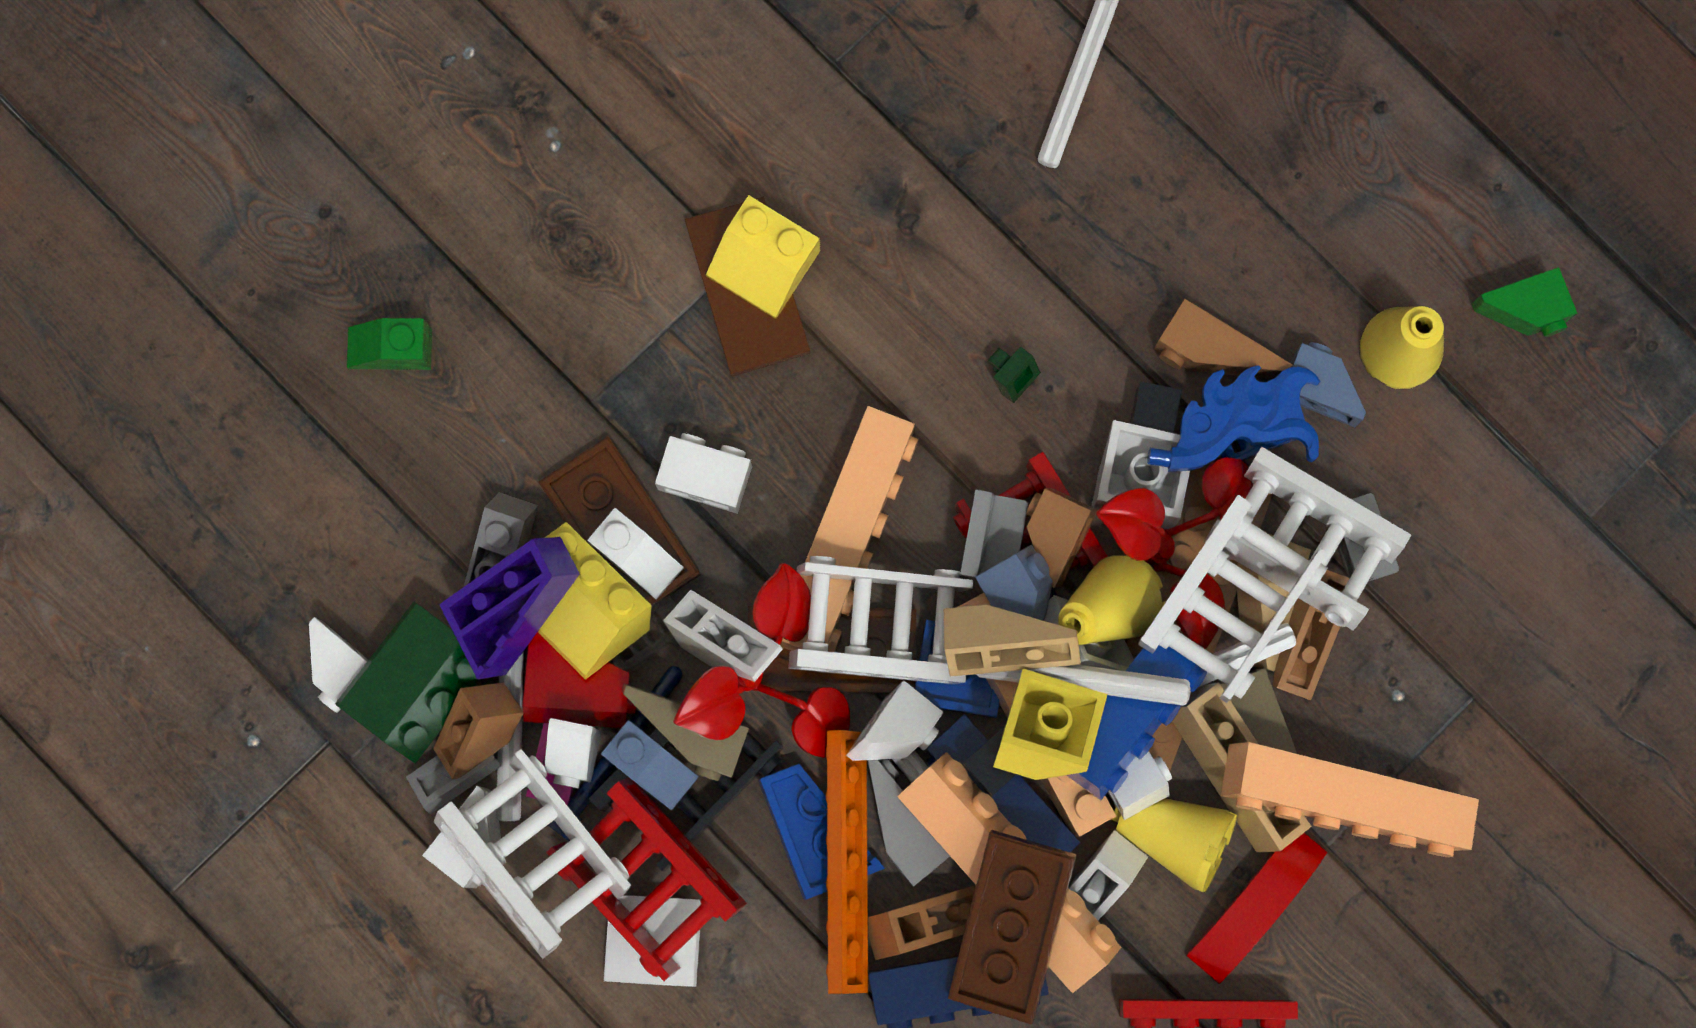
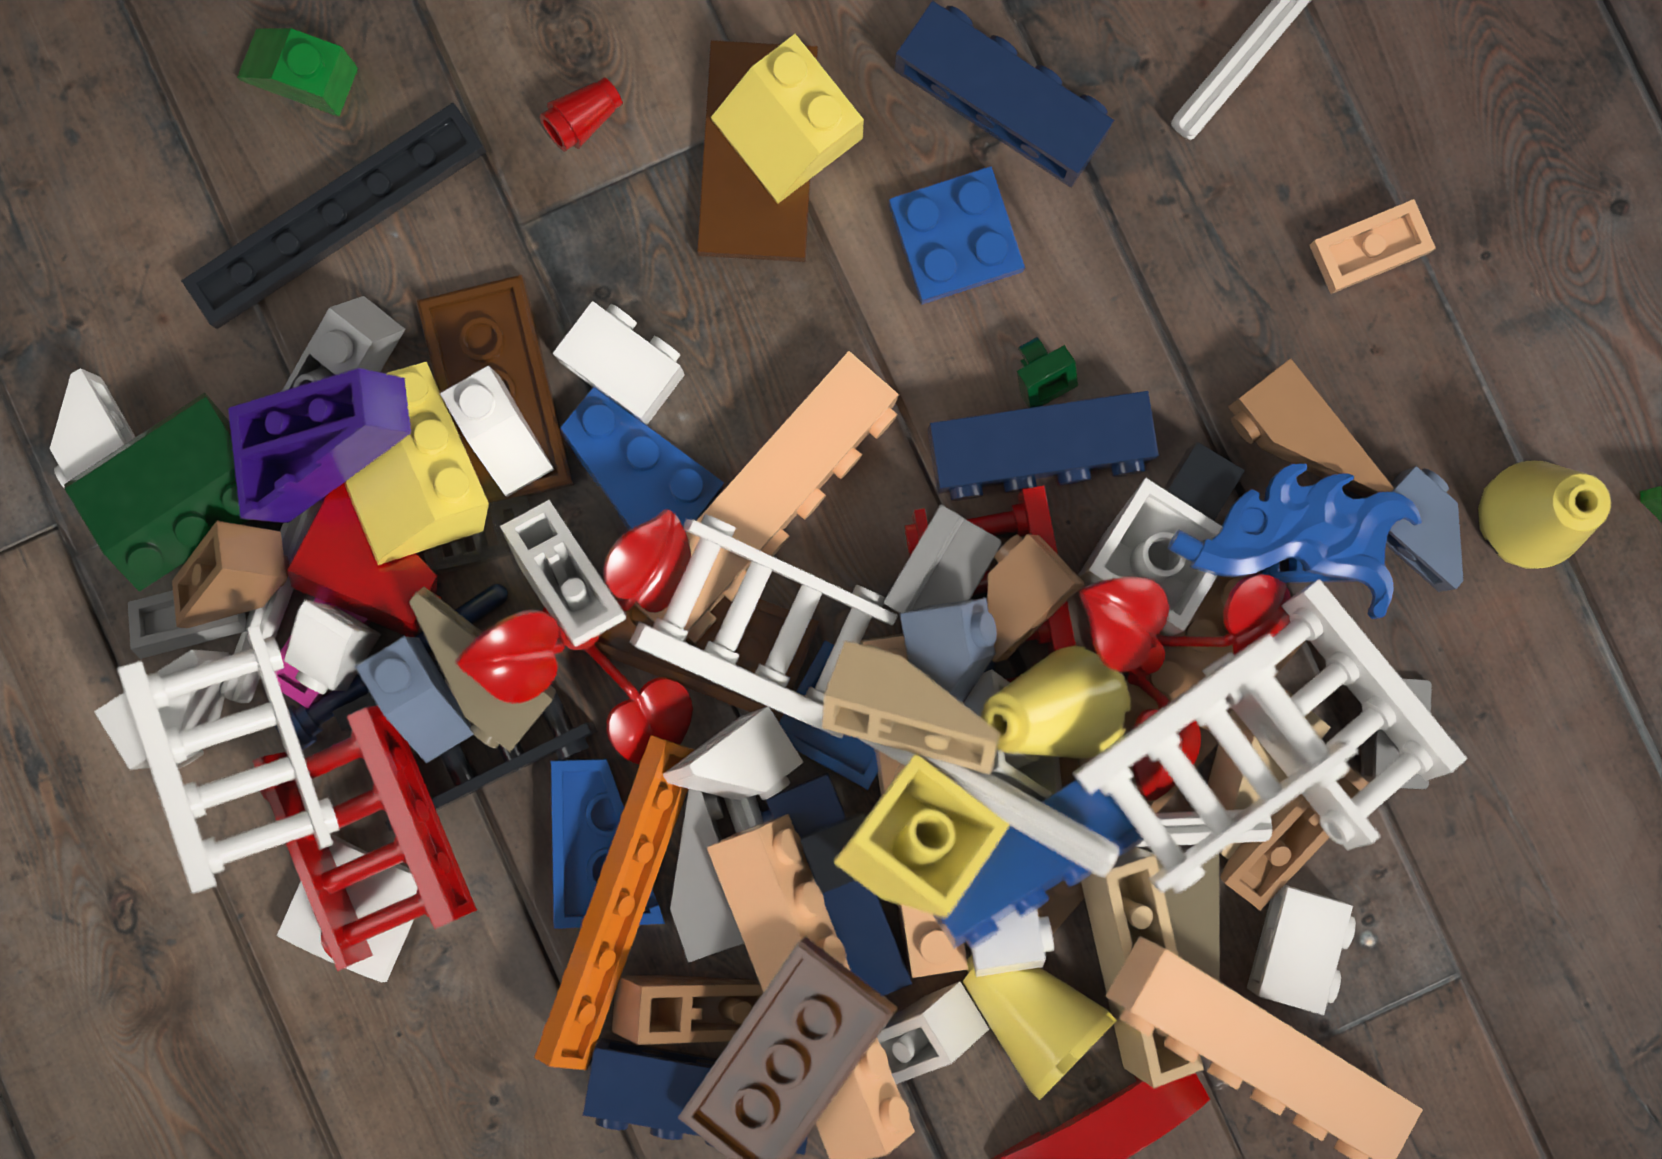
camera: 20 degrees right, 5 degrees up
none -> black plate [181,102,487,329]
none -> red cone [540,77,623,152]
none -> blue wing [560,387,724,532]
none -> blue plate [888,166,1025,305]
none -> dark blue brick [894,0,1114,188]
none -> dark blue brick [927,391,1159,501]
none -> white brick [1247,885,1355,1015]
none -> light nougat plate [1309,199,1436,294]

